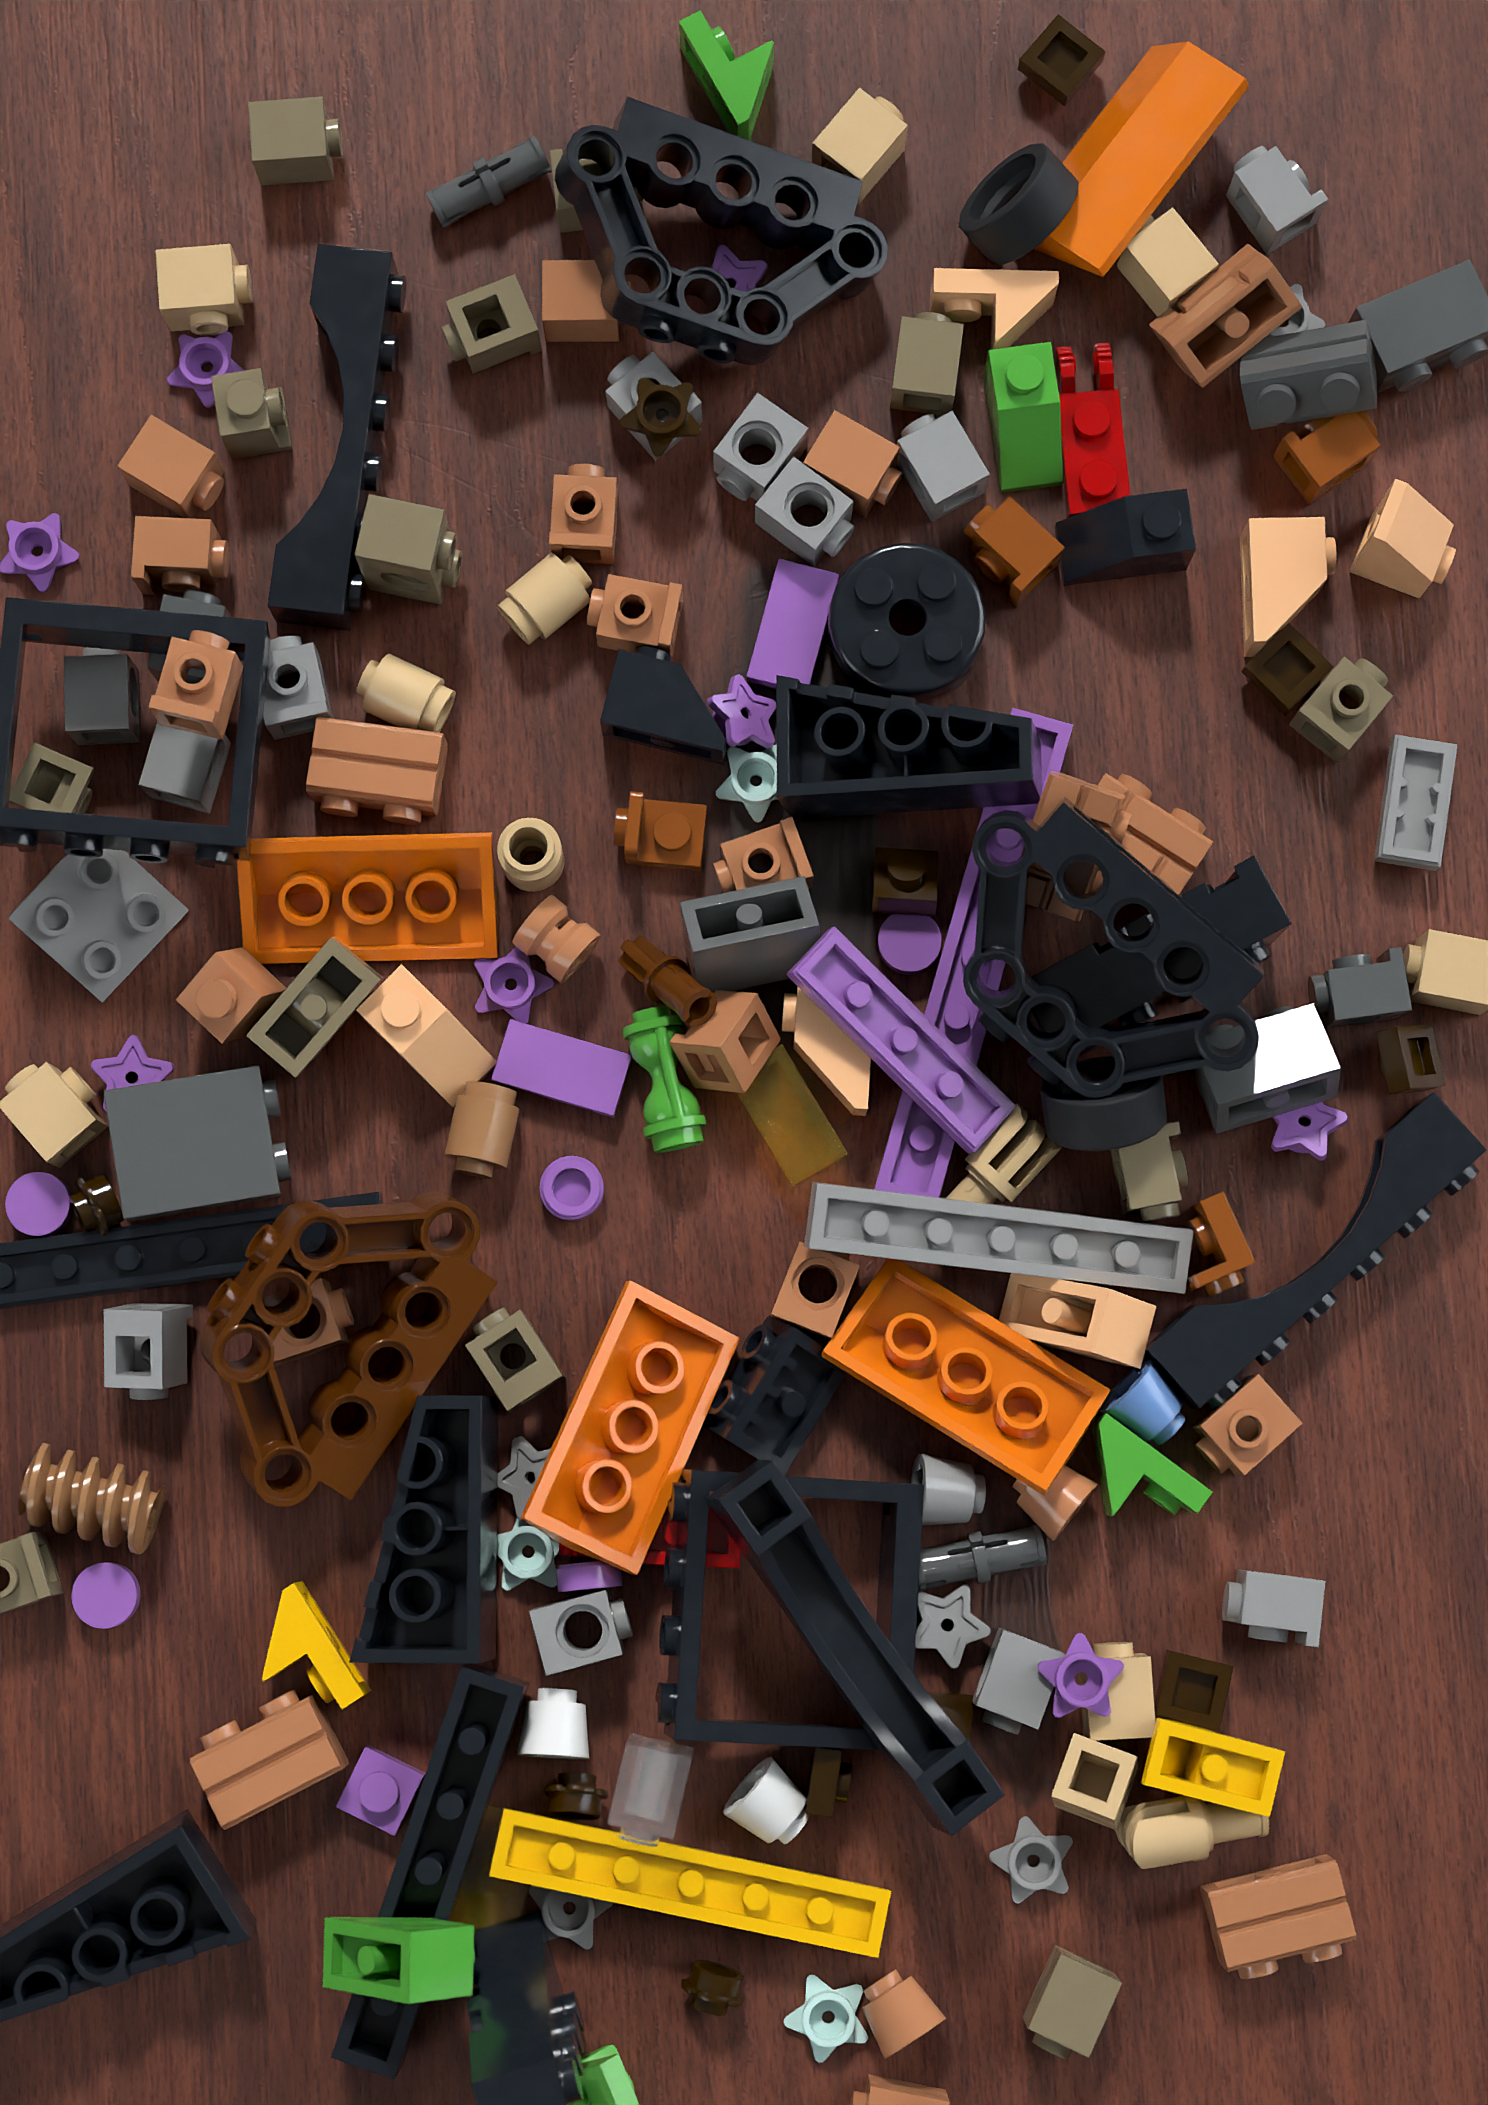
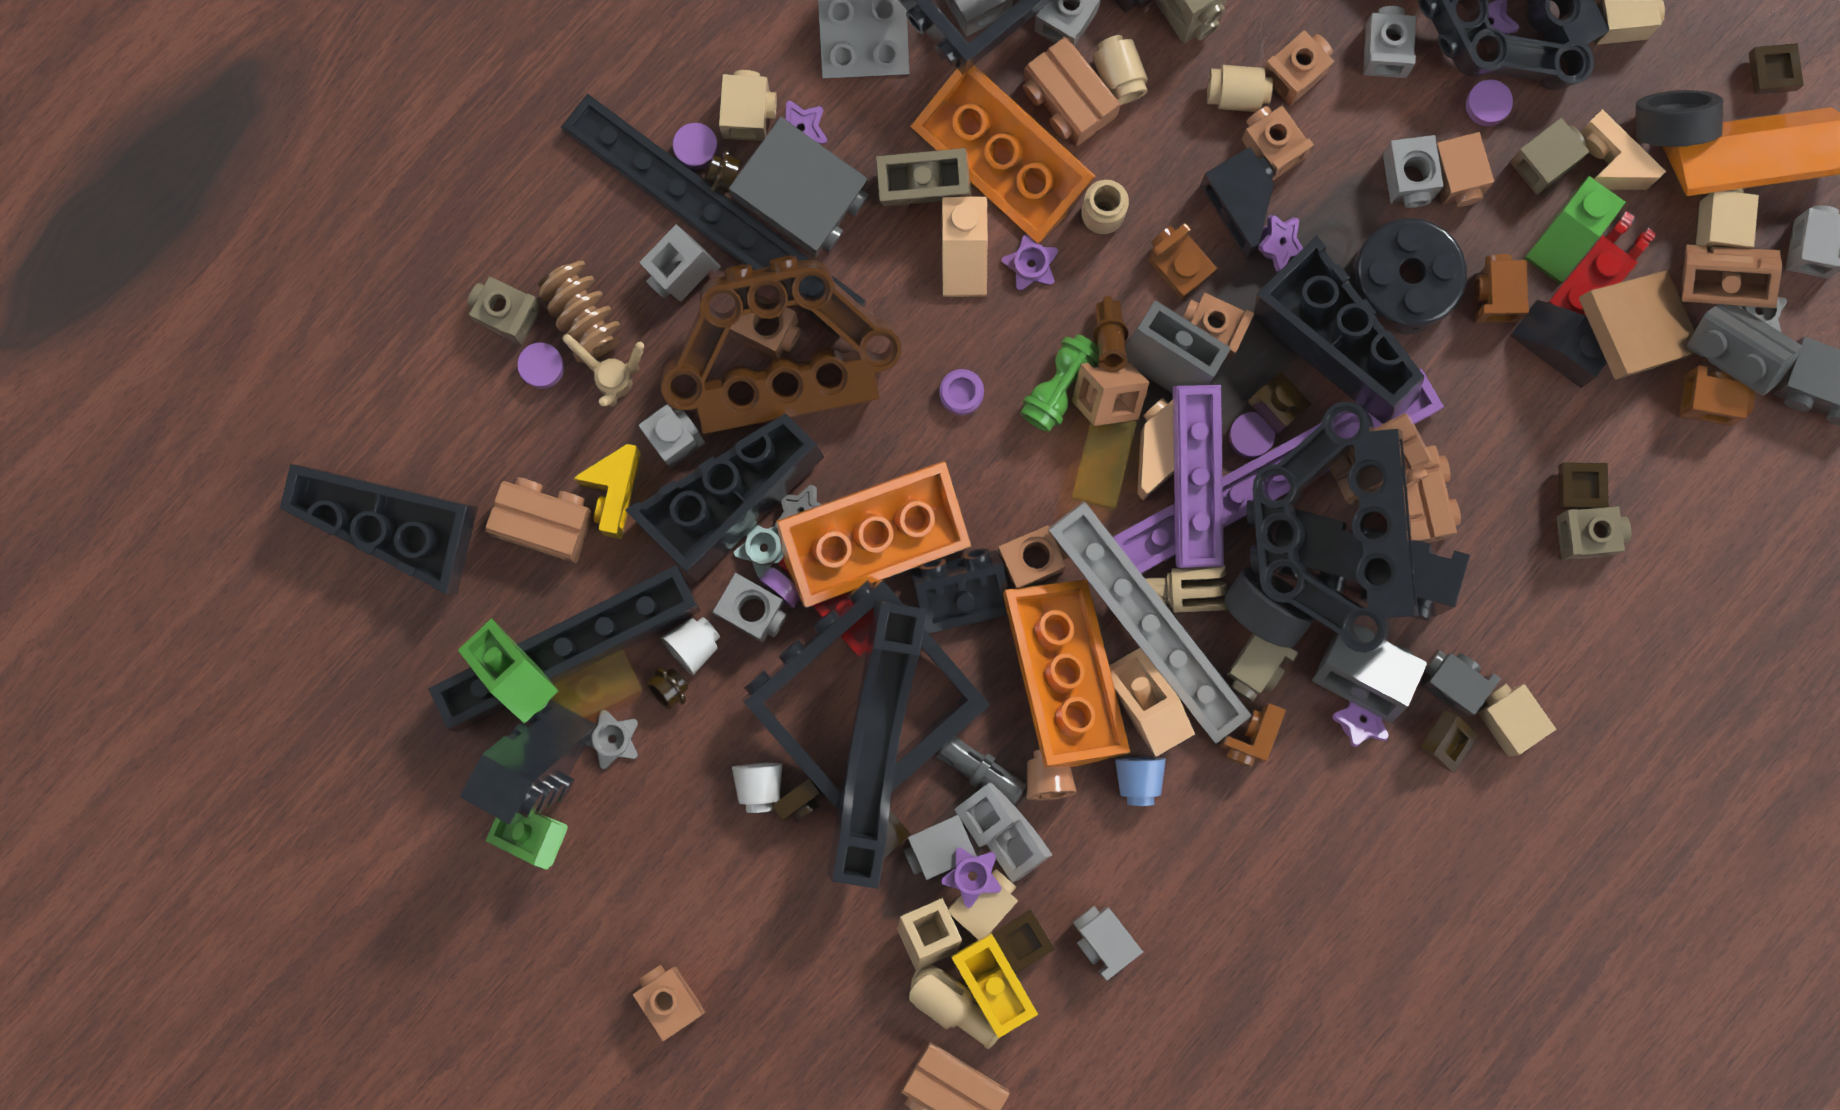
camera: 45 degrees right, 0 degrees up
nougat brick [176,947,287,1043] -> none
medium lavender plate [336,1745,426,1836] -> none
medium nougat brick [444,1081,520,1179] -> none
dark tan brick [465,1307,565,1412] -> none
yellow plate [489,1808,891,1958] -> none
medium lavender tile [491,1019,633,1118] -> none
nougat wheel [512,895,601,984] -> none
clear brick [607,1733,694,1847] -> none
dark brown plate [620,378,702,457] -> none
dark brown plate [681,1960,744,2016] -> none
light grey brick [713,393,809,501] -> none
light aqua plate [716,744,778,822] -> none
medium lavender tile [747,559,839,689] -> none
light aqua plate [784,1975,868,2063] -> none
nougat hat [862,1969,946,2059] -> none
light grey brick [897,411,990,522] -> none
light grey hat [910,1454,986,1526] -> none
light grey plate [915,1584,991,1669] -> none
light grey plate [989,1816,1073,1903] -> none
dark tan brick [1022,1945,1122,2059] -> none
bright green slope [1092,1413,1213,1516] -> none
black arch [1144,1092,1487,1410] -> none
nougat brick [1192,1374,1303,1476] -> none
light nougat slope [1240,517,1337,657] -> none
light nougat slope [1350,479,1456,598] -> none
light grey plate [1374,735,1458,871] -> none
none -> tan plant [563,334,644,406]
none -> light grey brick [639,404,706,470]
none -> light grey slope [954,783,1052,883]
none -> medium lavender tile [1466,80,1513,127]
none -> medium nougat tile [1579,270,1696,380]

